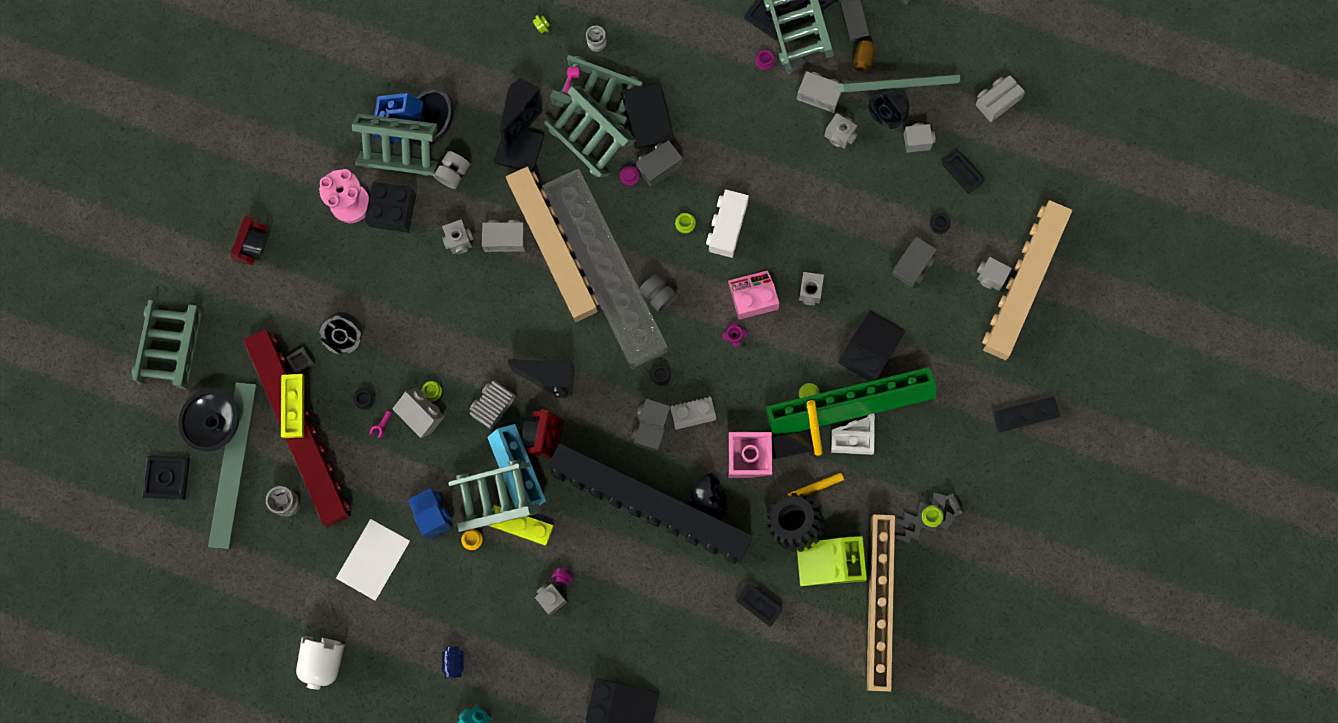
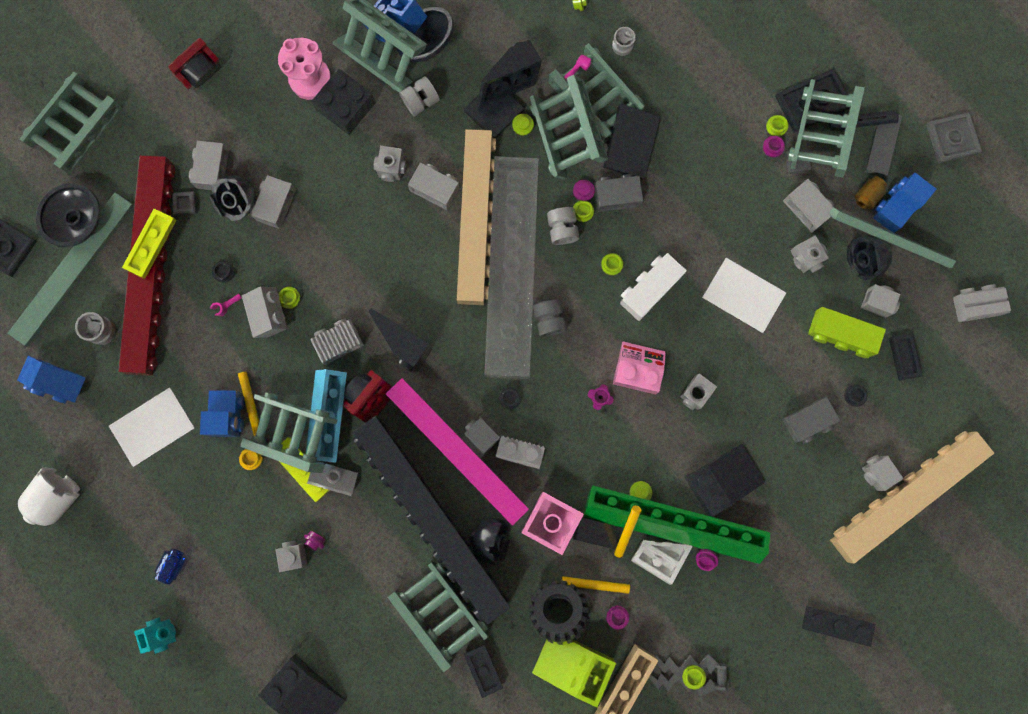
camera: 20 degrees right, 5 degrees up
none -> blue brick [17,356,85,404]
none -> light grey brick [189,141,229,190]
none -> yellow bar [238,372,259,436]
none -> light grey brick [251,175,296,229]
none -> light grey plate [307,462,358,496]
none -> dark pink tile [386,378,529,526]
none -> sand green fence [387,562,489,672]
none -> lime plate [512,114,534,136]
none -> light grey wheel [547,207,580,245]
none -> lime plate [573,201,594,222]
none -> magenta plate [606,606,629,629]
none -> magenta plate [696,549,719,571]
none -> white sticker [702,258,786,333]
none -> lime plate [766,115,788,137]
none -> lime brick [808,307,886,358]
none -> blue brick [873,173,936,233]

